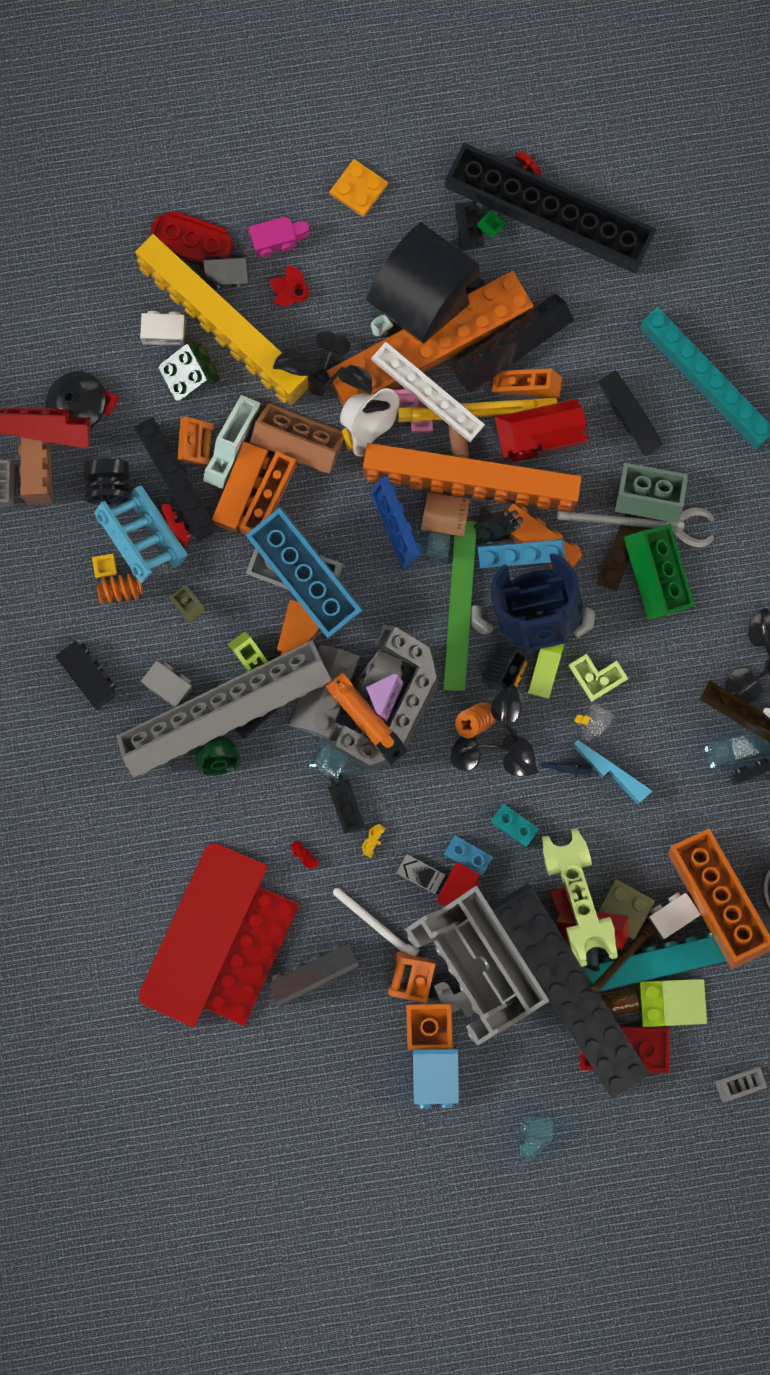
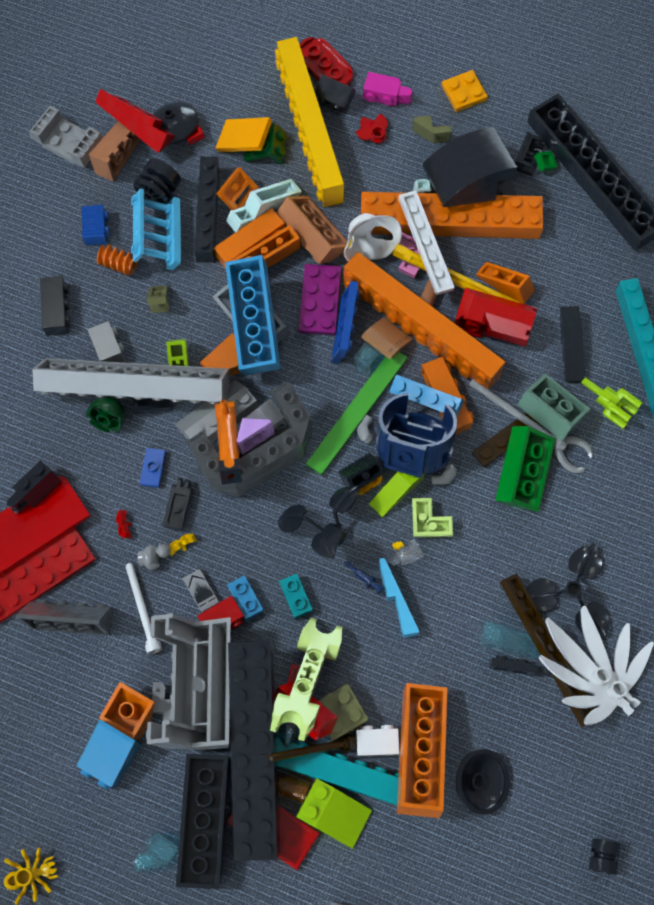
camera: 30 degrees right, 10 degrees down
yellow plate [92,554,118,580] -> none
white brick [140,311,186,346] -> none
red slope [160,503,191,549] -> none
black plant [273,331,372,396] -> none
clear light blue slope [309,743,349,778] -> none
orange plate [388,952,436,1003] -> none
black brick [452,294,574,393] -> none
orange piece [455,702,496,739] -> none
black hinge [474,509,524,543] -> none
red piece [513,151,542,176] -> none
none -> yellow animal [4,848,58,905]
none -> black brick [7,460,61,513]
none -> blue brick [81,204,110,246]
none -> light grey animal [137,542,170,570]
none -> blue plate [140,448,166,488]
none -> black brick [176,754,230,889]
none -> light orange tile [215,117,272,152]
none -> magenta plate [298,264,341,336]
none -> olive slope [412,116,451,143]
none -> lime plant [581,377,643,429]

